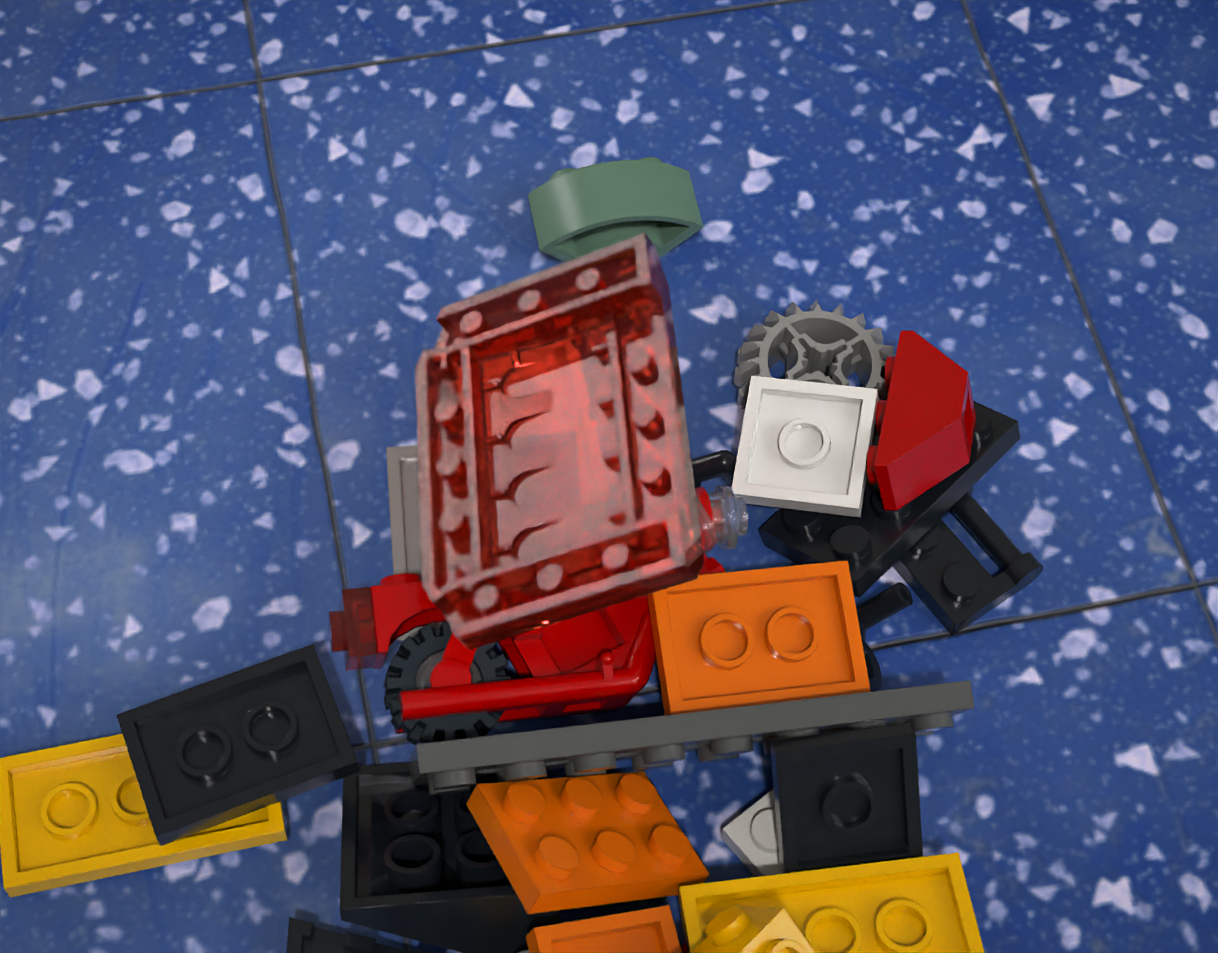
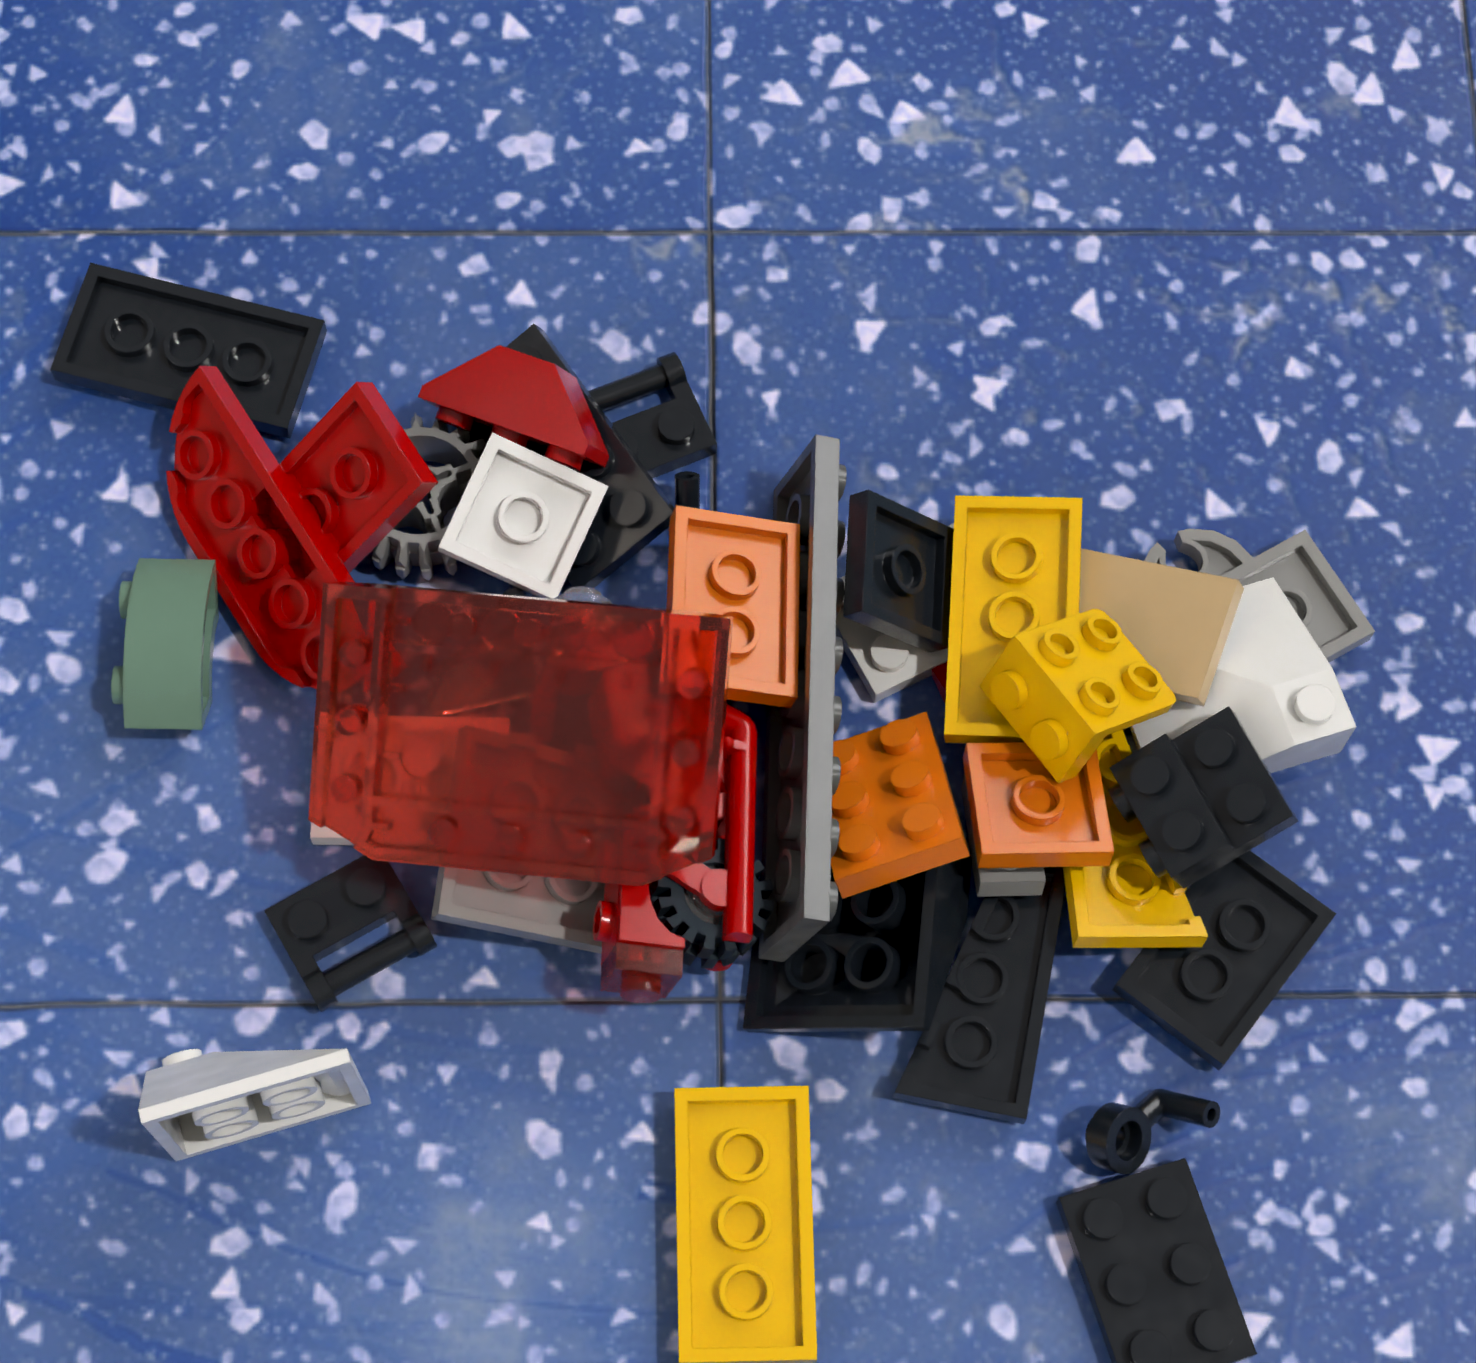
camera: 80 degrees left, 10 degrees up
black plate [117,644,360,846] -> none
none -> black plate [50,263,327,438]
none -> white slope [138,1048,371,1161]
none -> red plate [166,366,438,693]
none -> black plate [264,847,437,1012]

